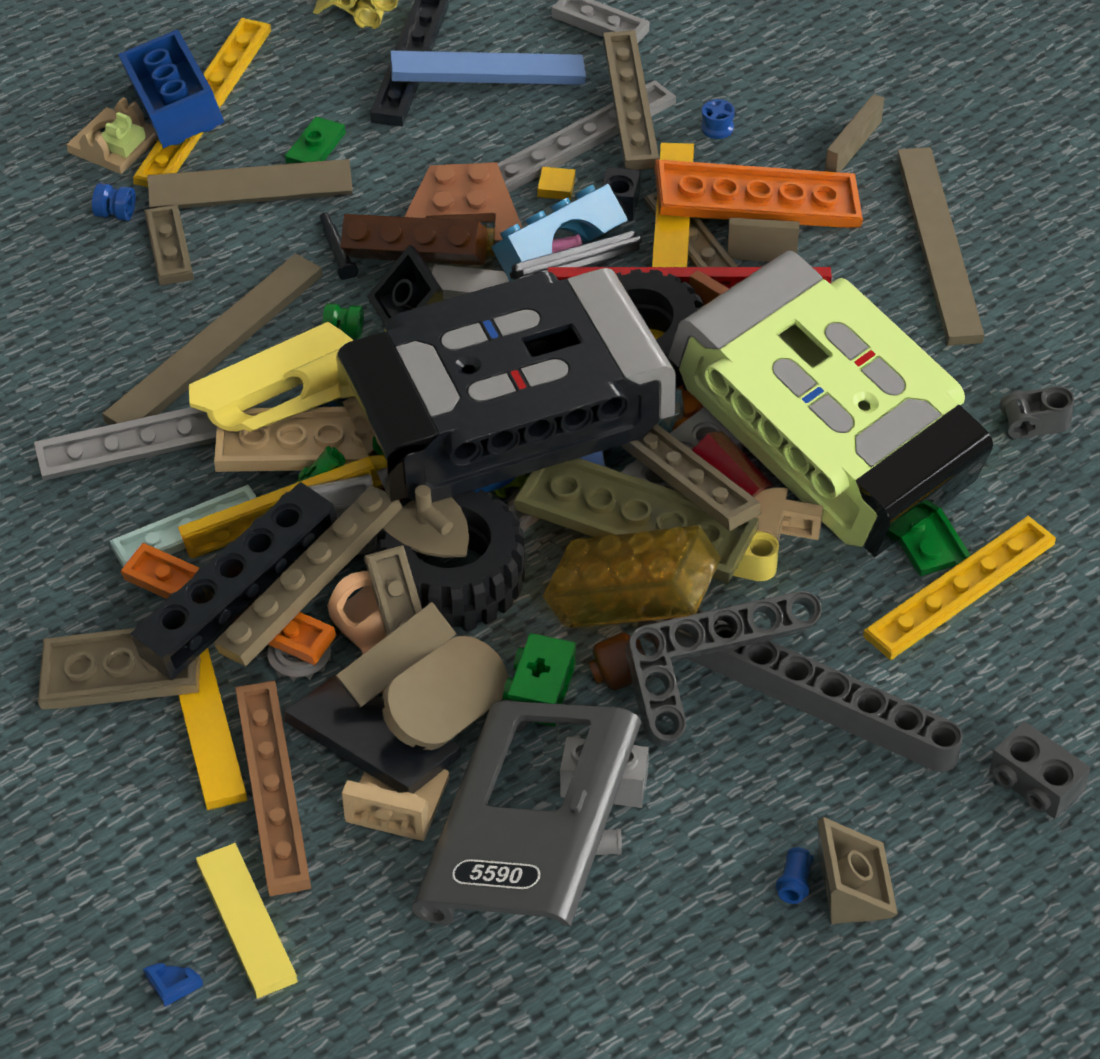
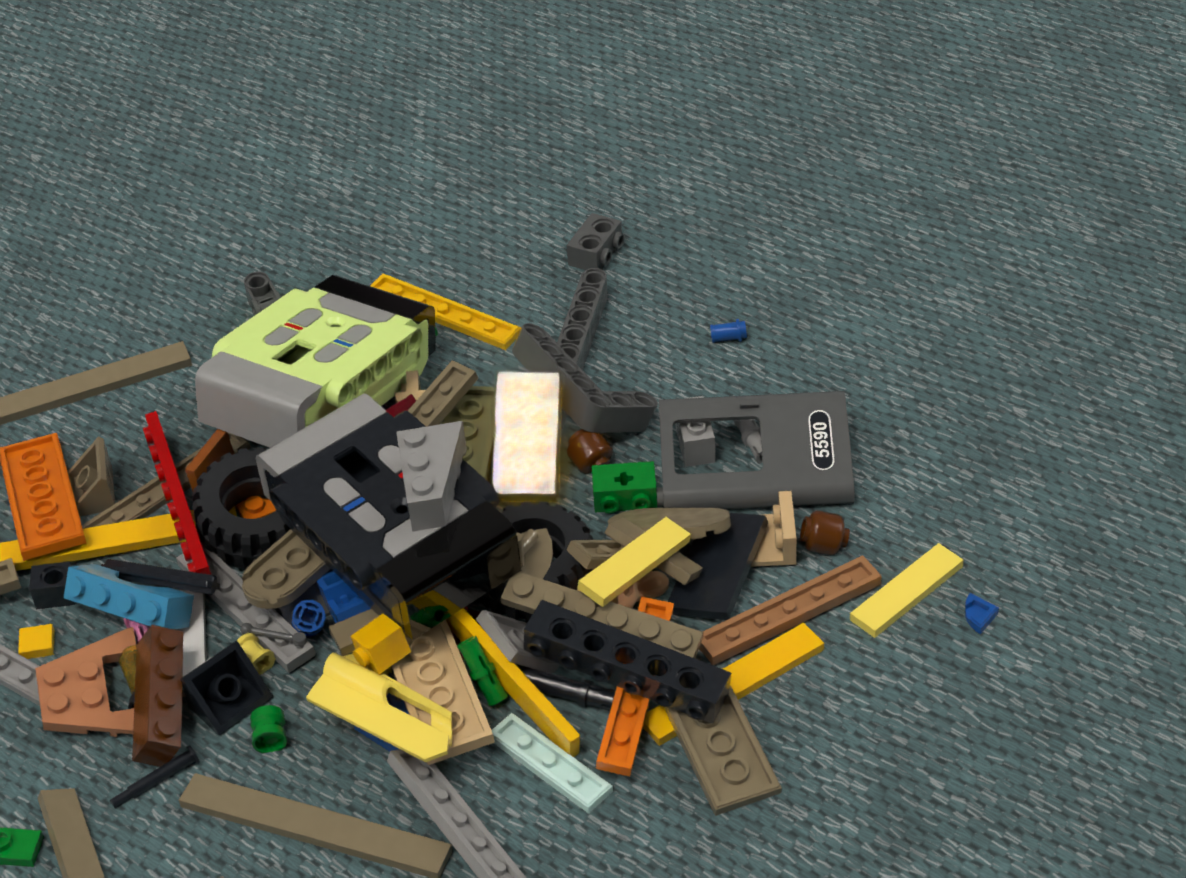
camera: 105 degrees left, 5 degrees down
dark tan slope [817,817,898,924] -> none
none -> light grey wedge [396,421,467,532]
none -> light yellow tile [577,517,691,607]
none -> reddish brown head [800,511,850,555]

